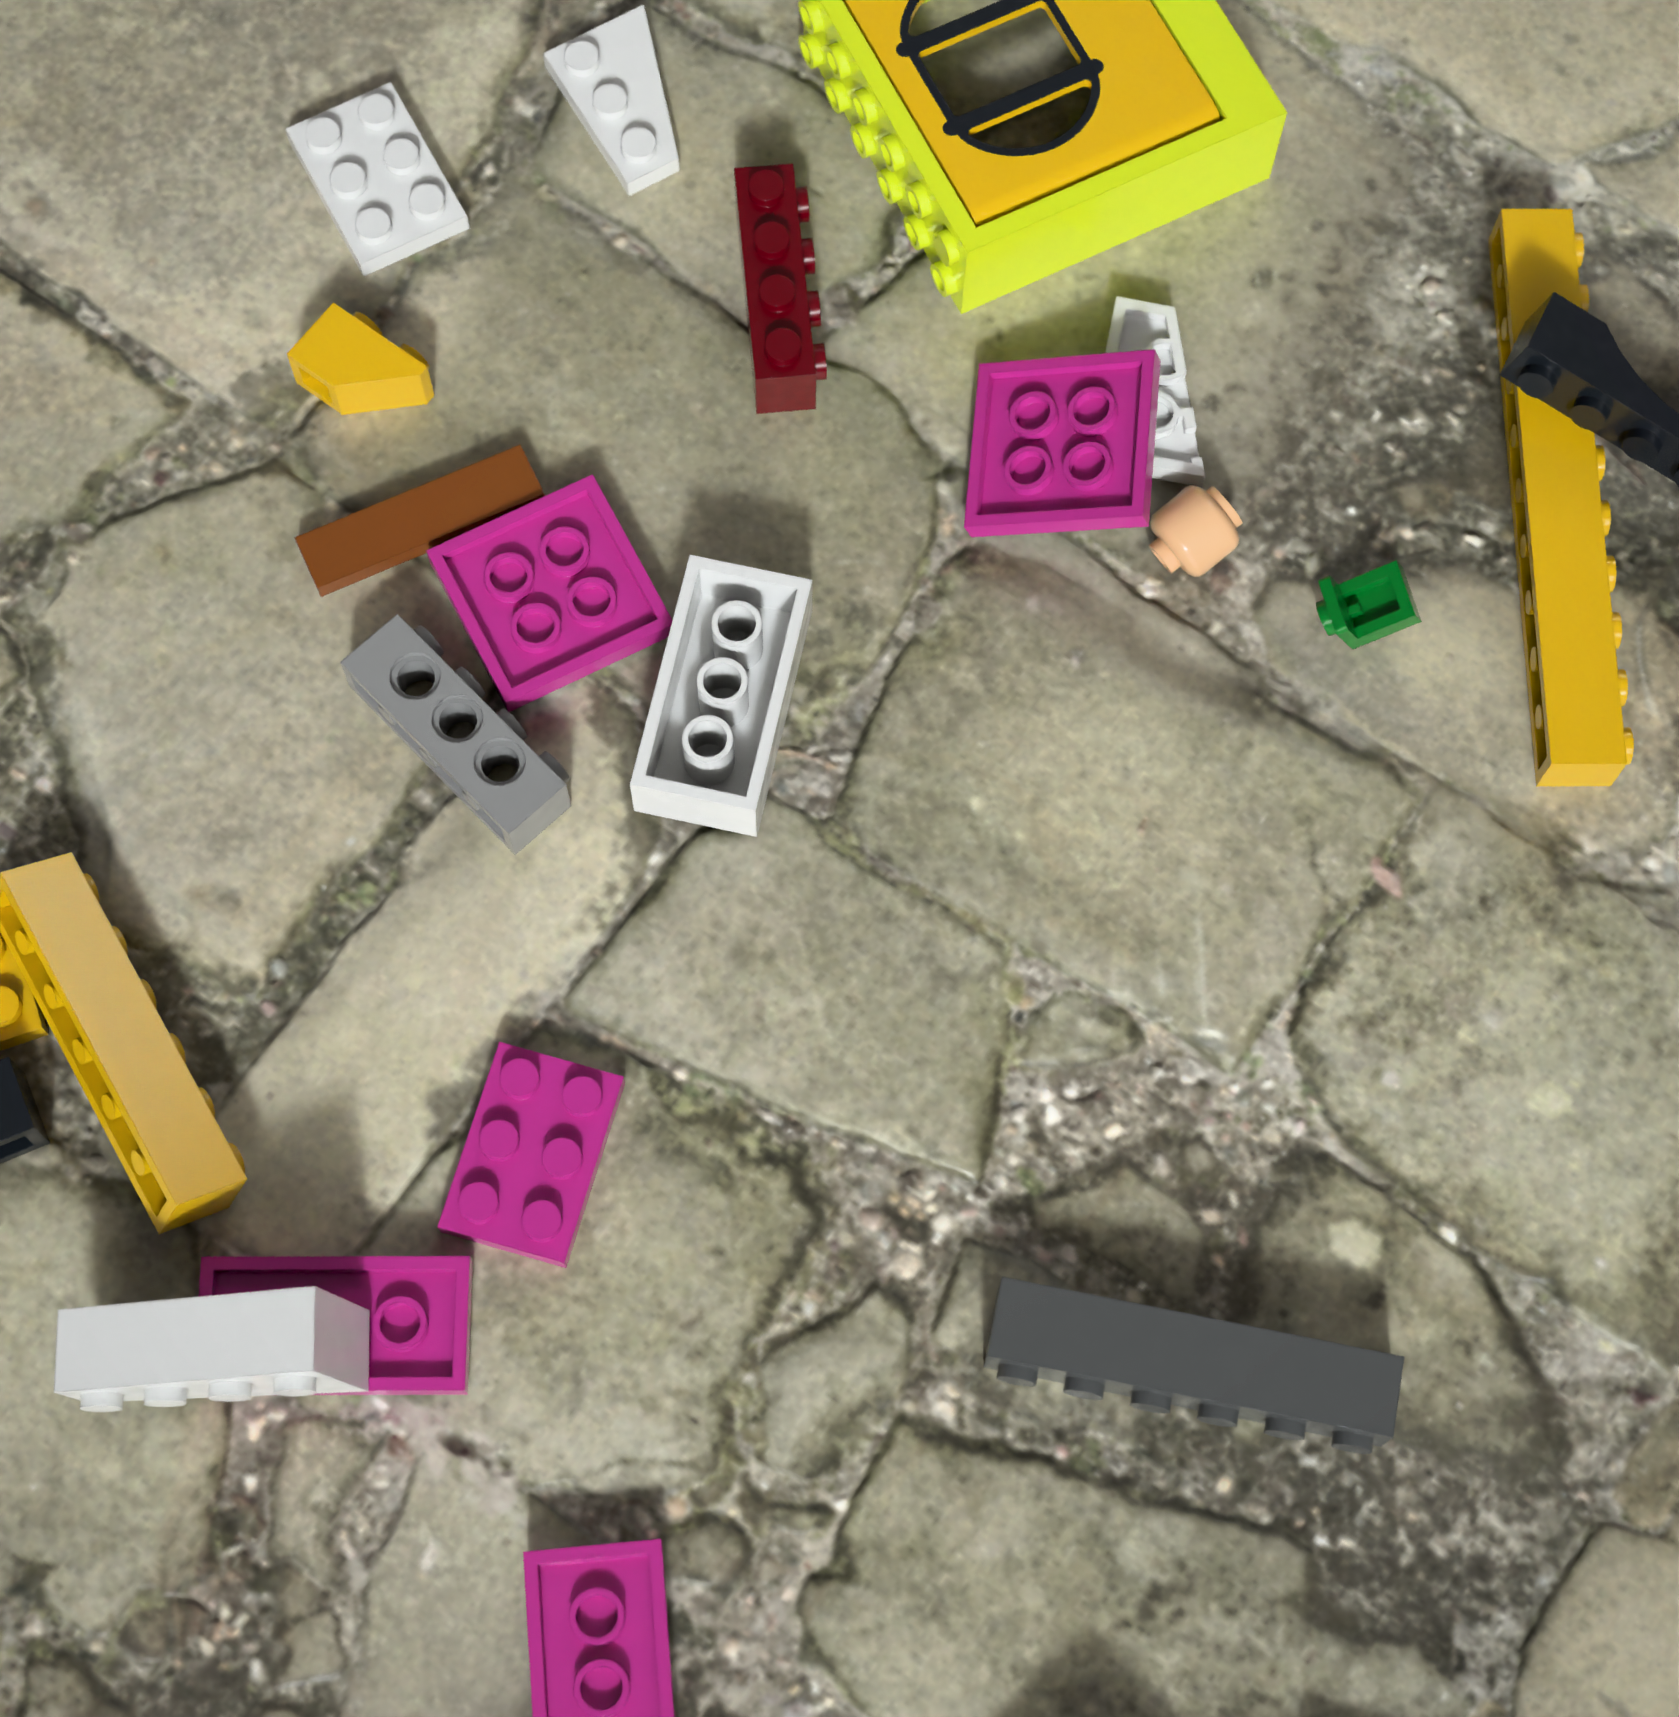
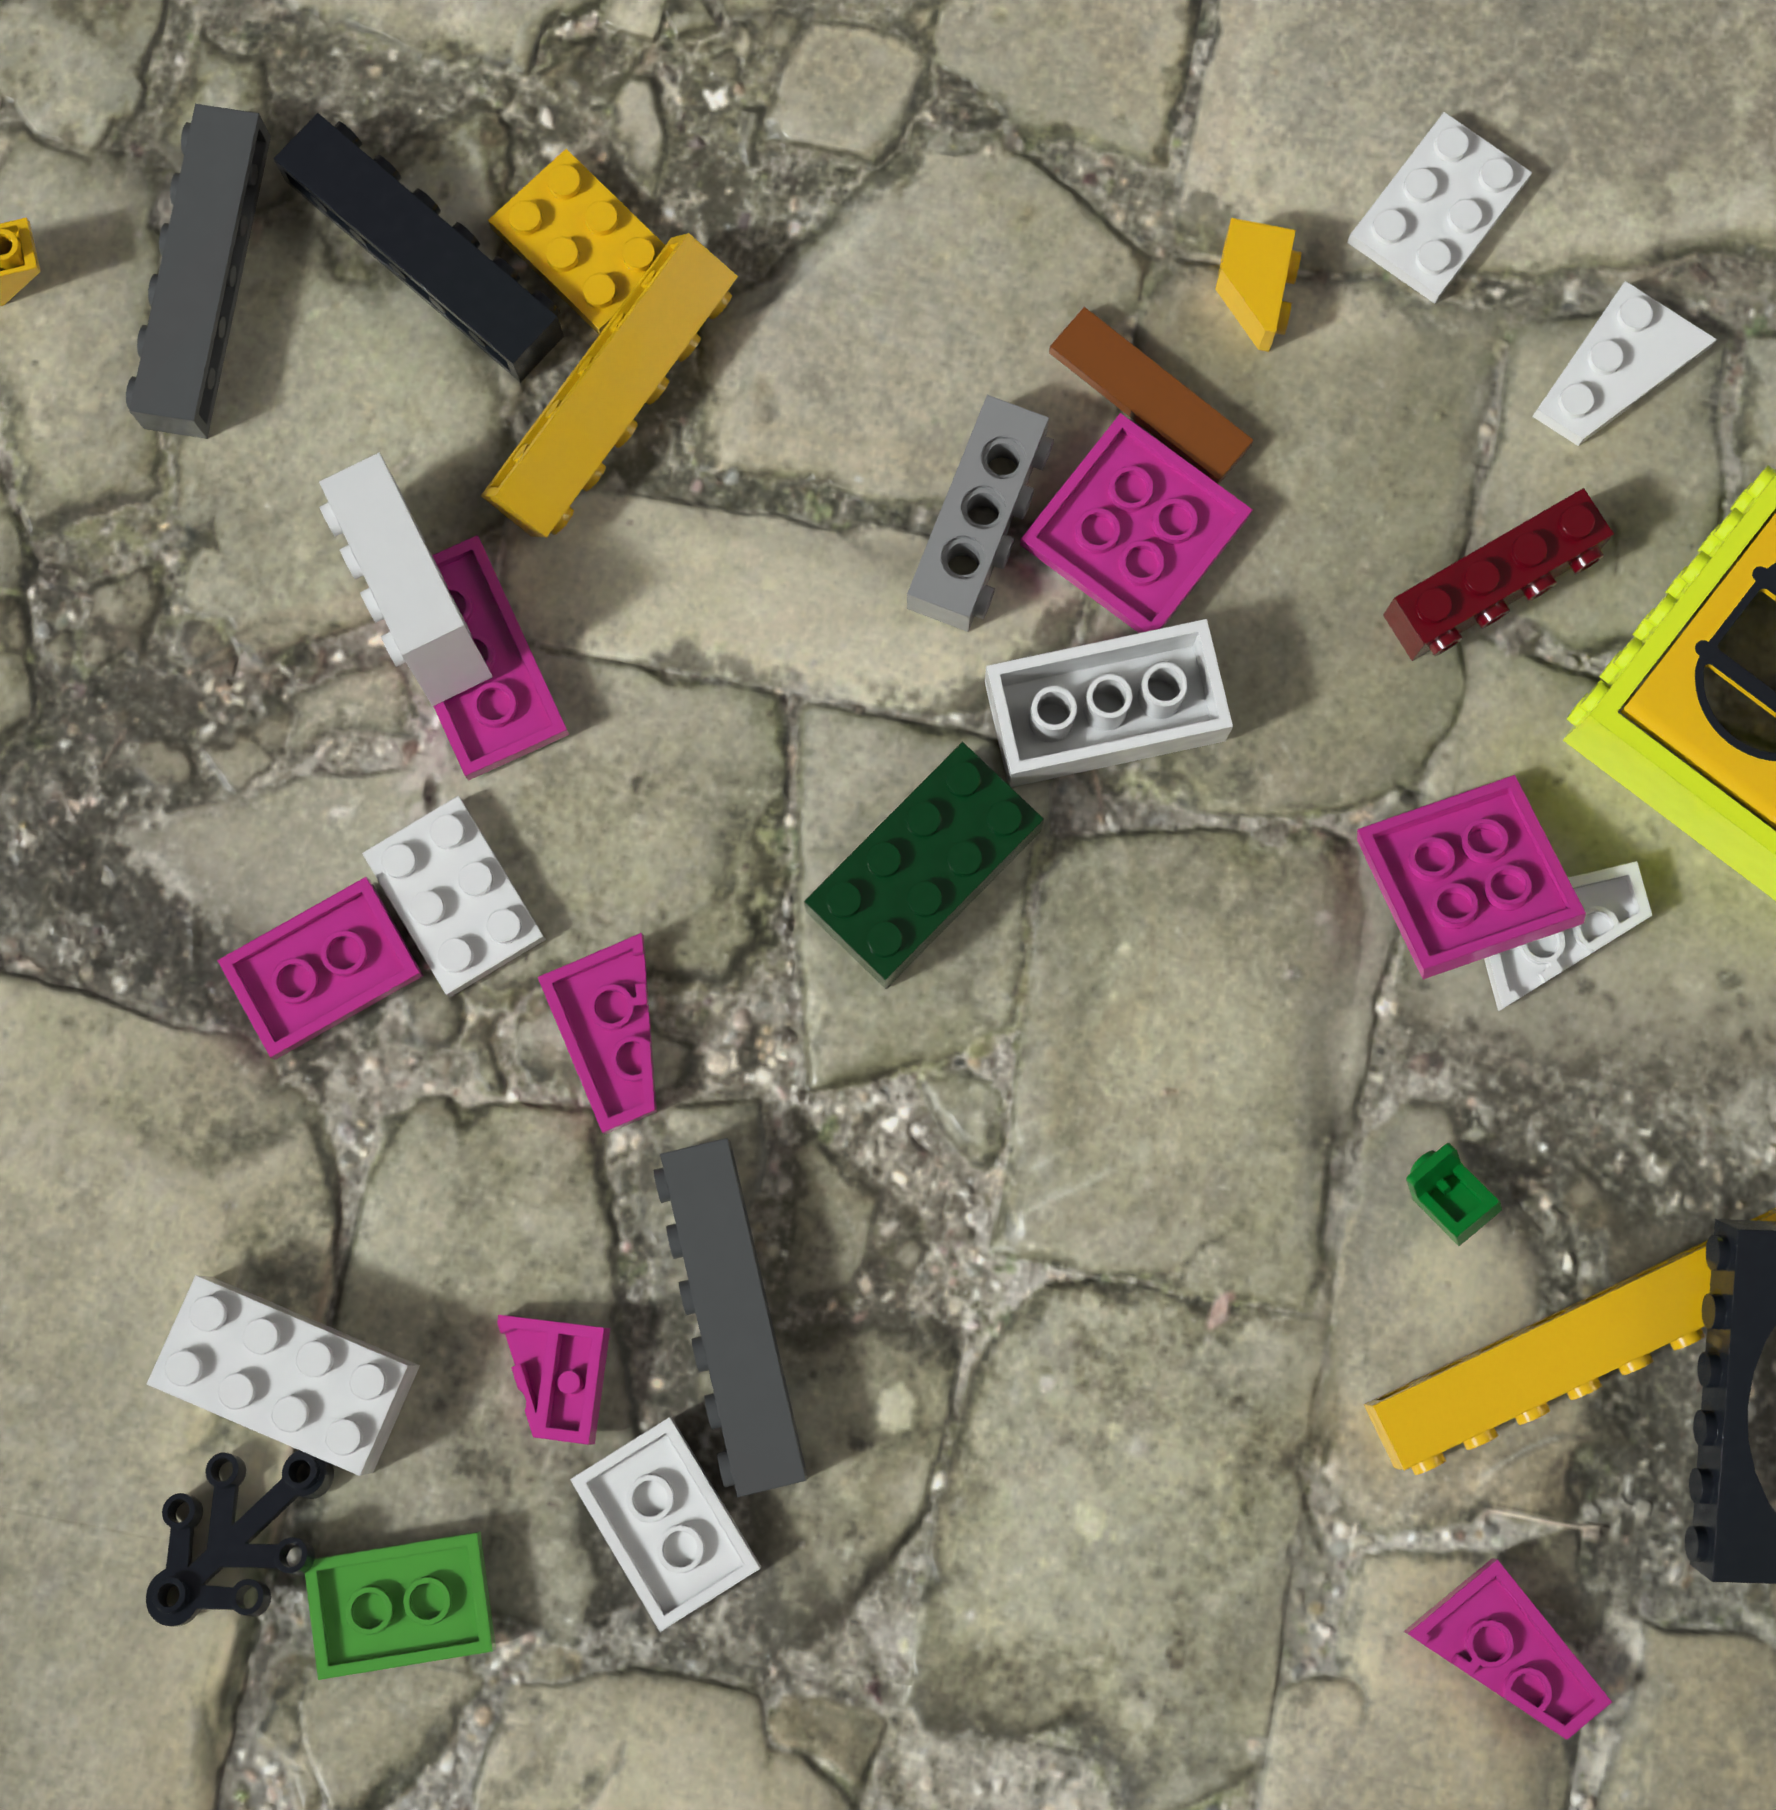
camera: 70 degrees right, 10 degrees up
dark pink plate [437,1042,625,1268] -> none
light nougat head [1148,485,1242,577] -> none
none -> white plate [362,796,546,998]
none -> dark pink wing [497,1315,611,1445]
none -> dark pink wing [537,933,657,1135]
none -> white plate [570,1416,761,1632]
none -> dark green brick [804,741,1044,989]

